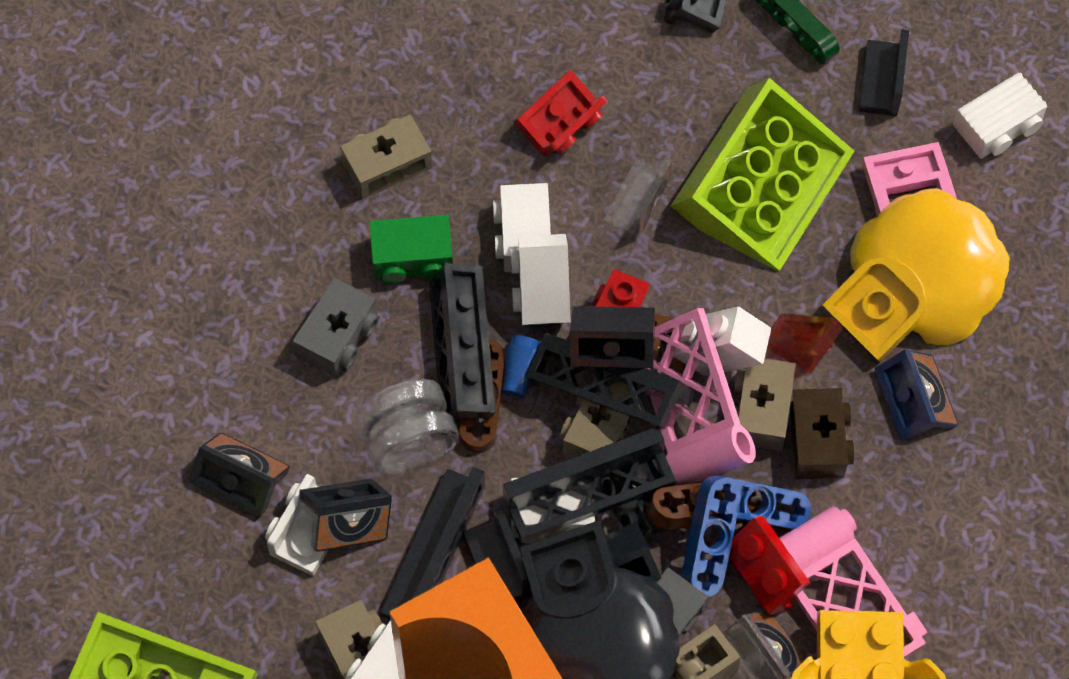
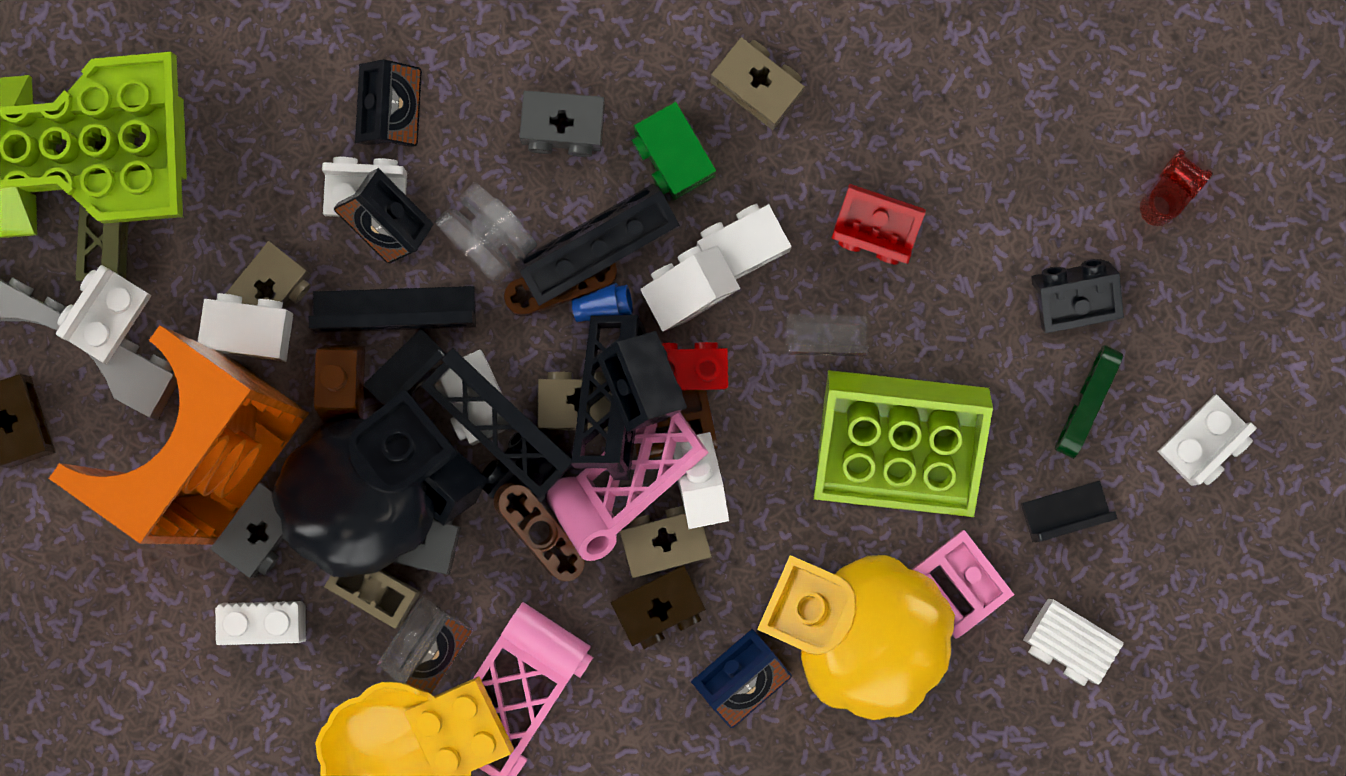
camera: 60 degrees right, 20 degrees up
blue beam [681,475,811,597] -> none
red bracket [729,516,811,615] -> none
clear red slope [767,313,843,375] -> none

